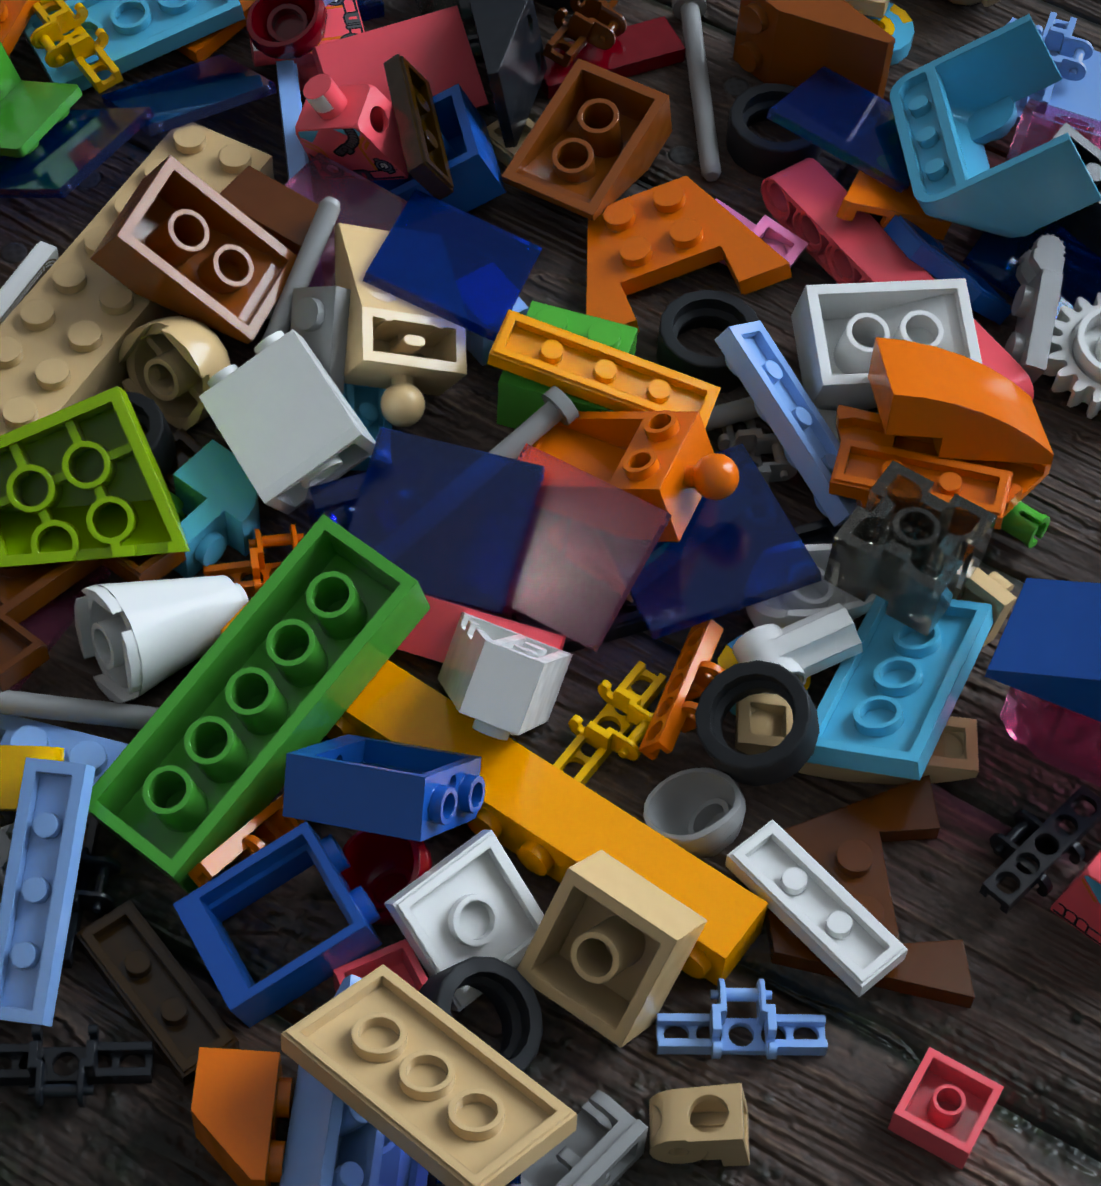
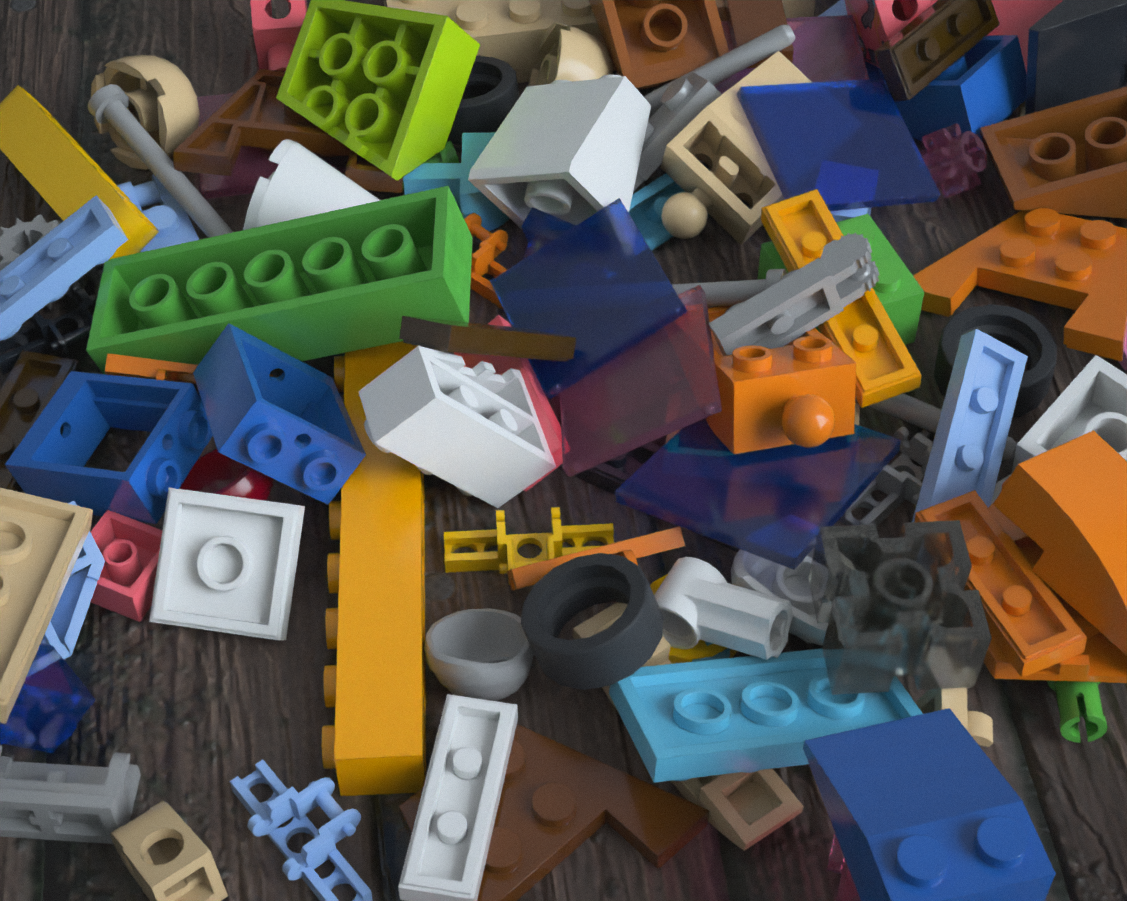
camera: 55 degrees right, 5 degrees down
black tyre [419,957,543,1072] -> none
tan brick [517,850,708,1048] -> none
none -> dark brown tile [399,316,577,362]
none -> light grey hinge [708,232,879,356]
none -> clear pink gear [916,123,987,198]

